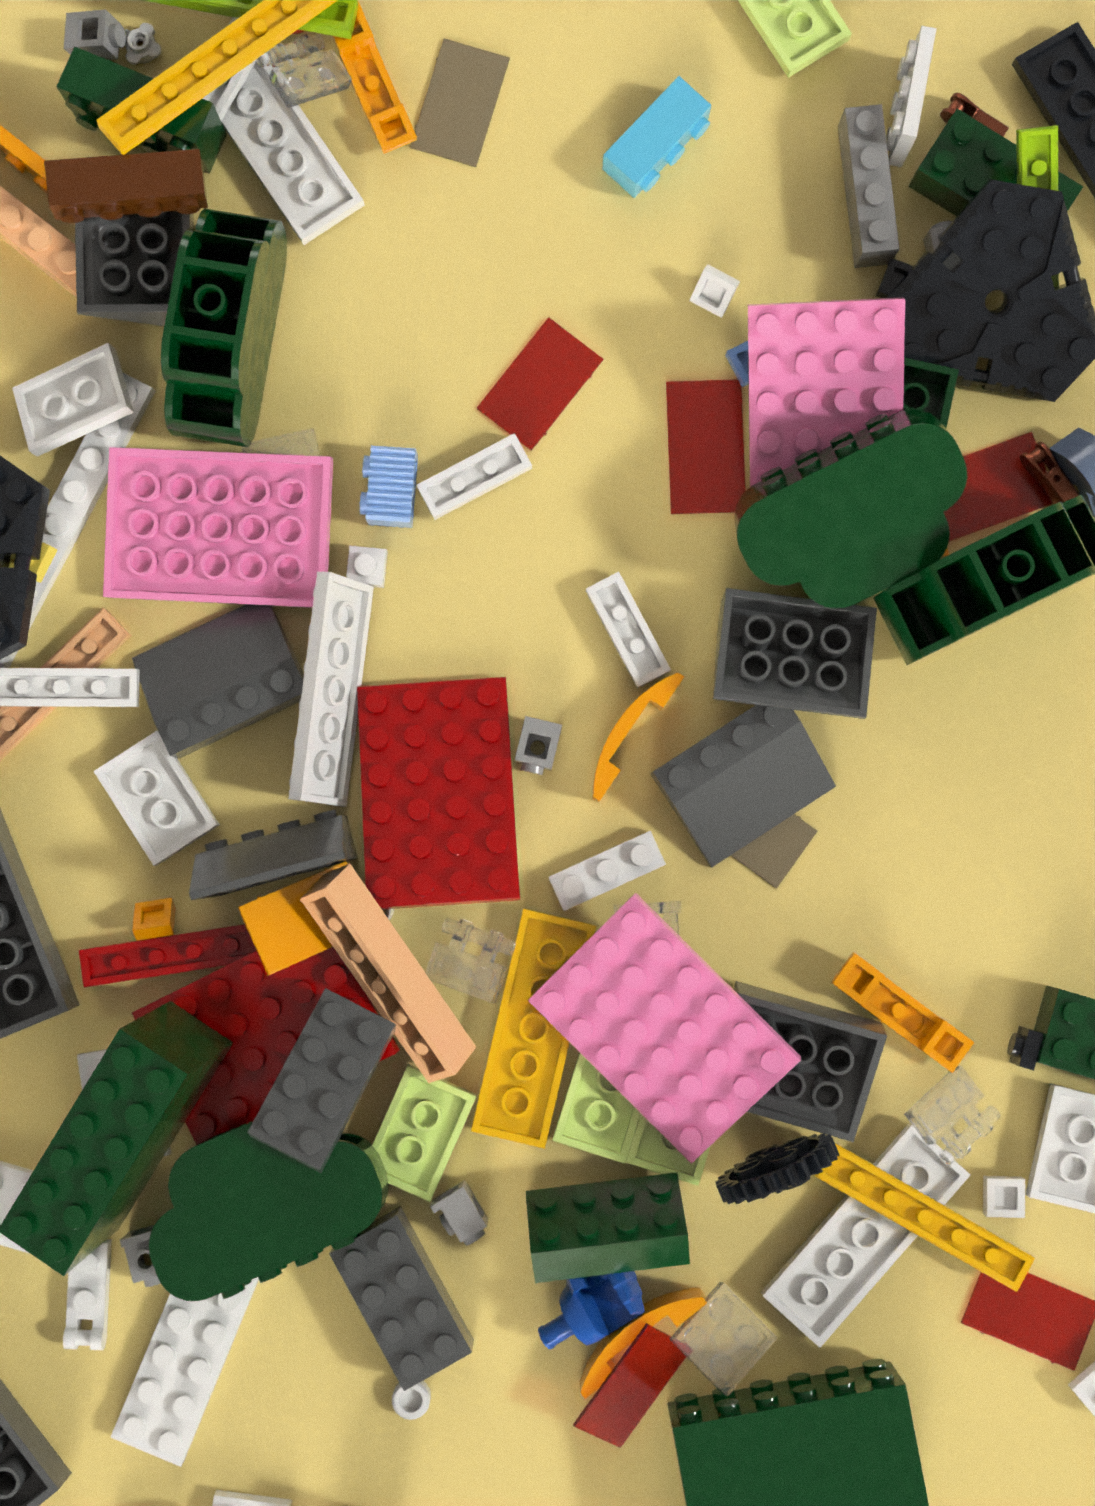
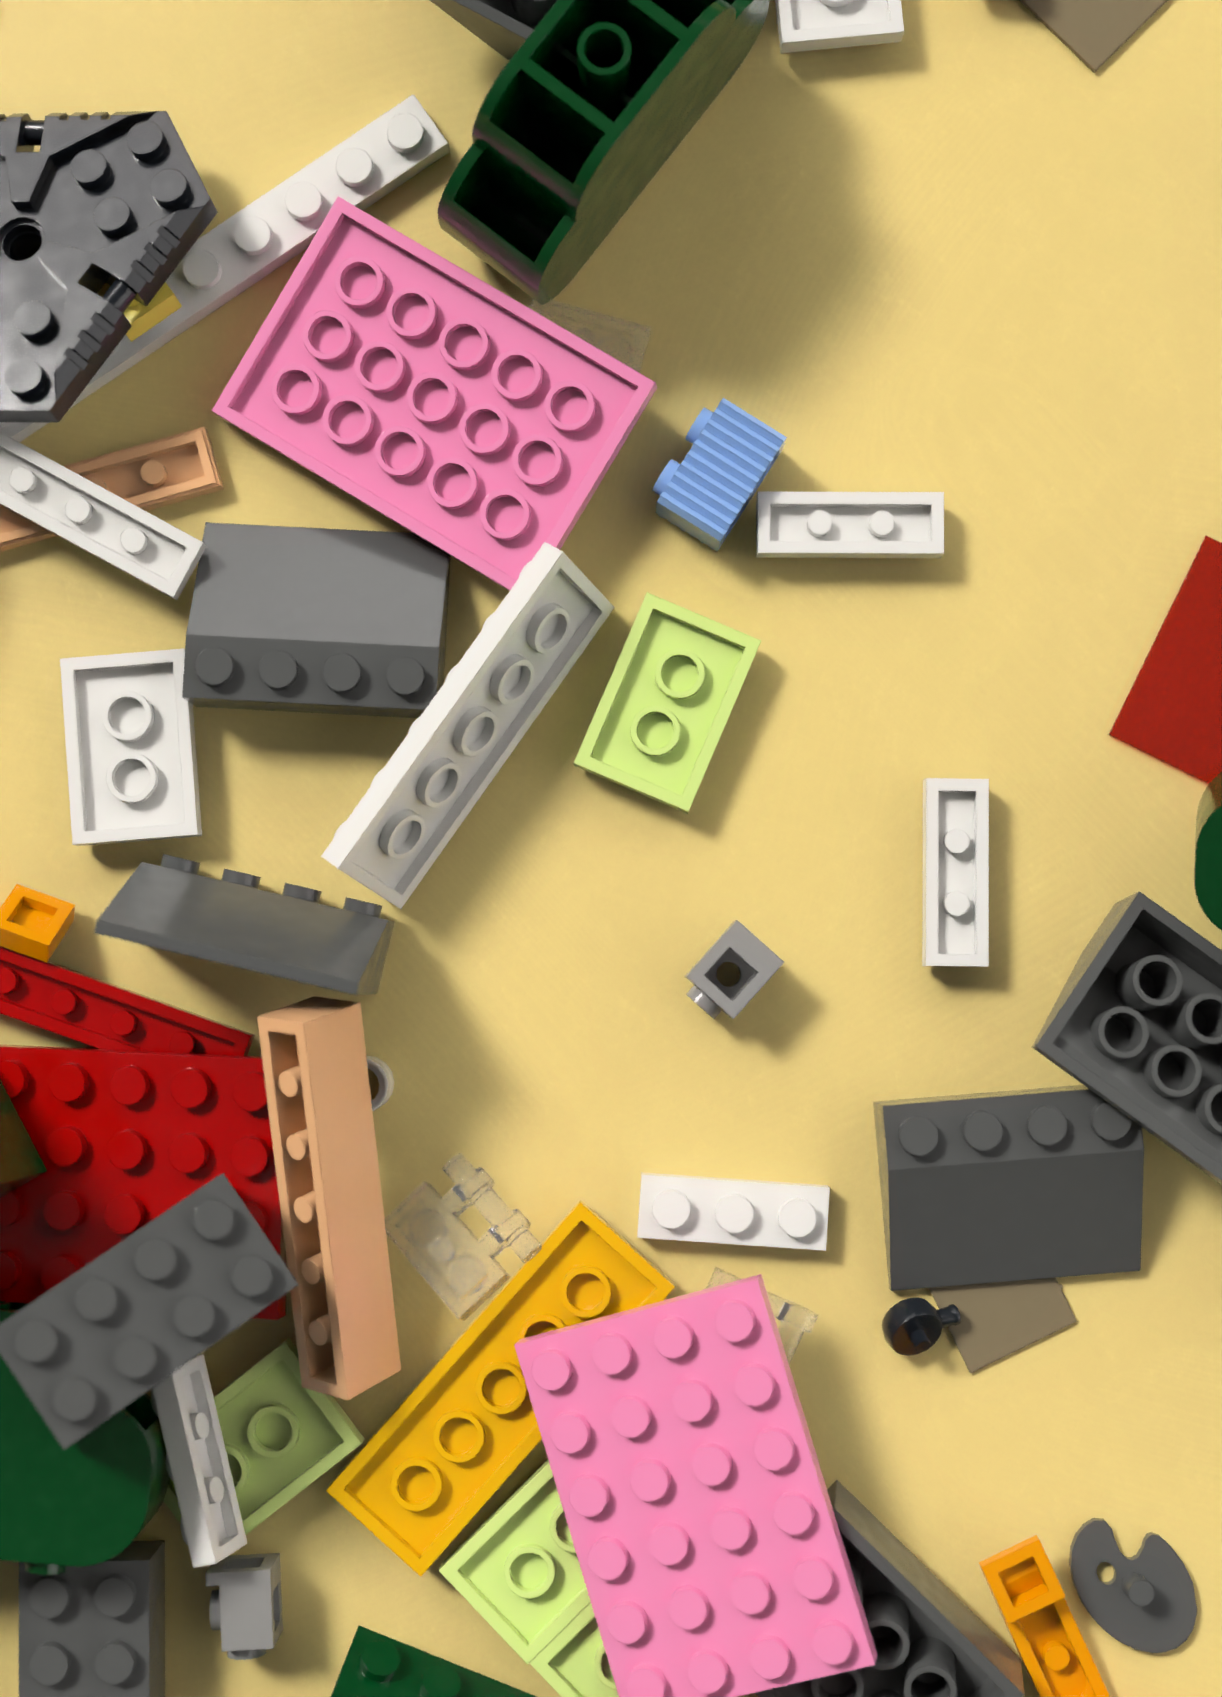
camera: 25 degrees right, 0 degrees up
white plate [12,343,134,457] -> none
light orange window [238,861,347,976] -> none
white plate [346,546,388,588] -> none
red plate [357,677,520,910] -> none
clear red window [477,317,604,451] -> none
light orange slope [592,673,684,802] -> none
none -> white plate [151,1354,248,1568]
none -> yellowish green plate [574,592,761,814]
none -> black piece [882,1297,961,1356]
none -> dark grey piece [1069,1518,1197,1653]

